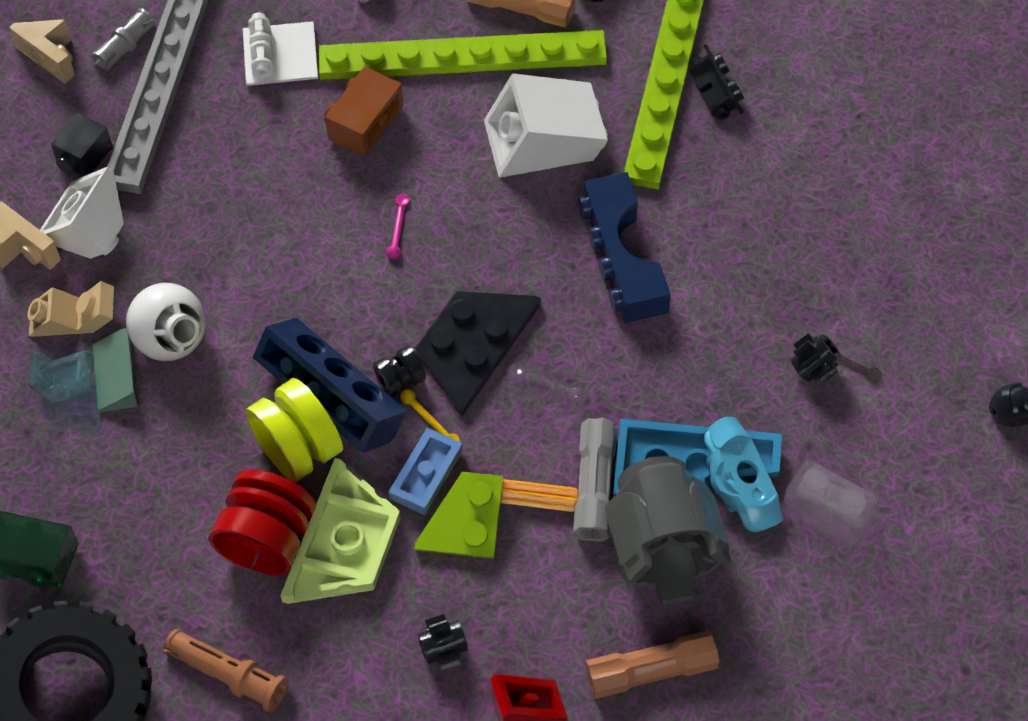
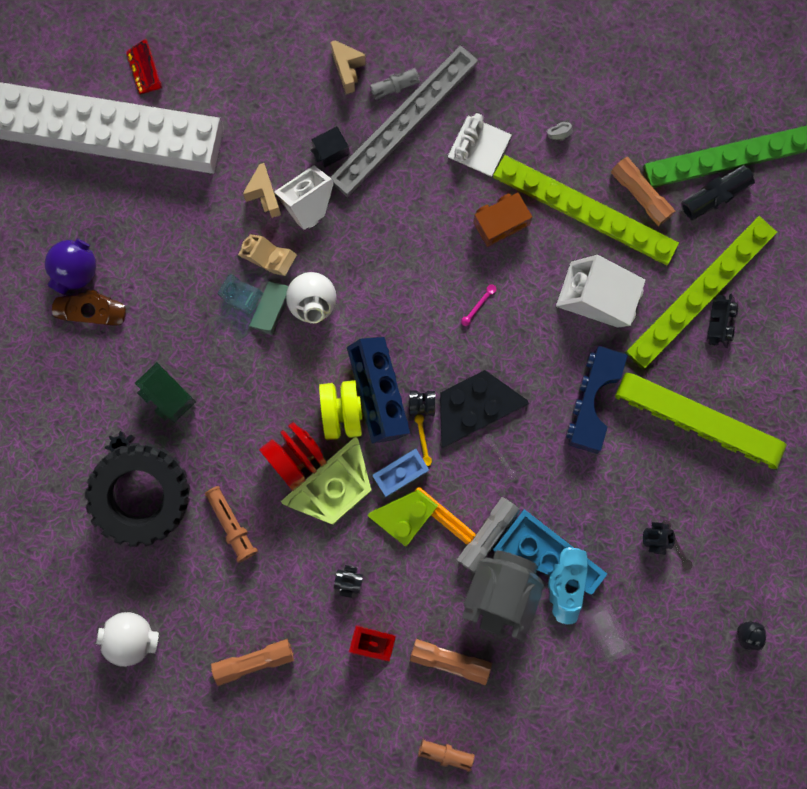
camera: 30 degrees right, 20 degrees up
none -> lime beam [615,373,787,469]

